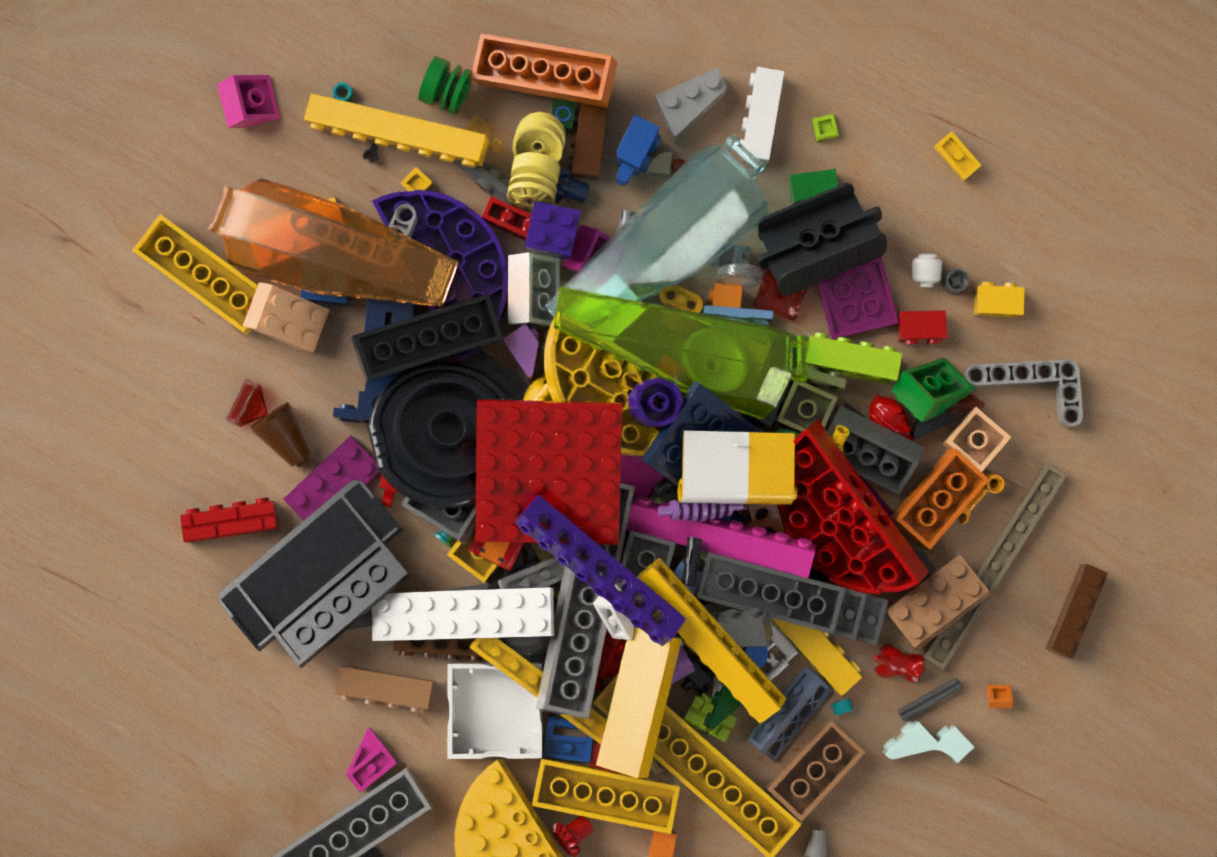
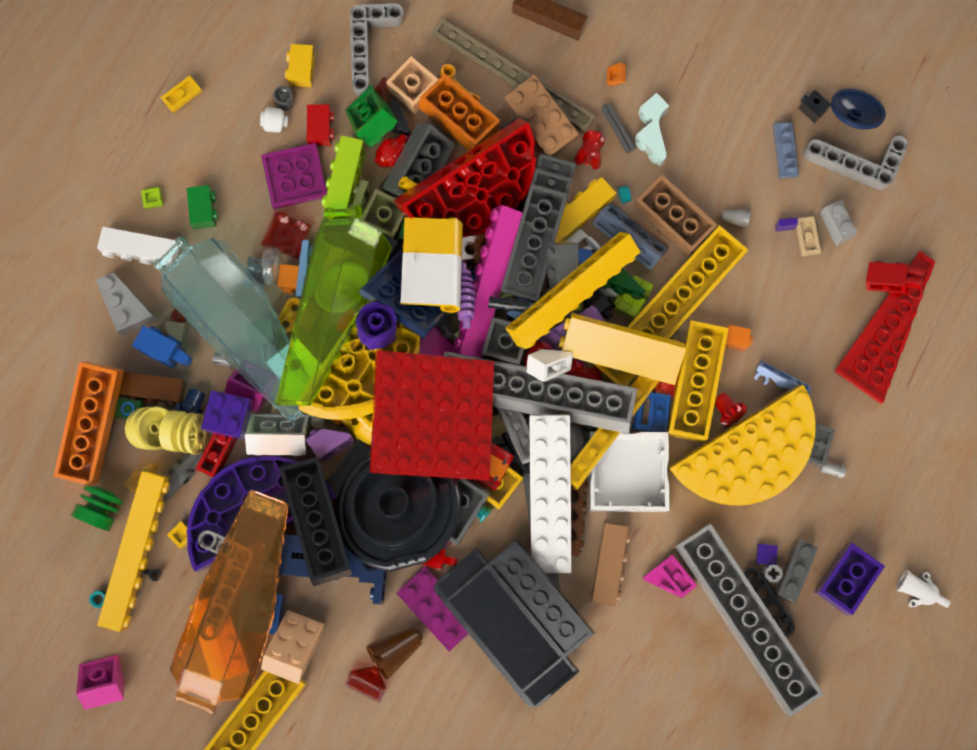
camera: 85 degrees left, 5 degrees down
red brick [180,497,279,543] -> none
dark purple brick [515,494,686,647] -> none
black piece [756,183,887,296] -> none

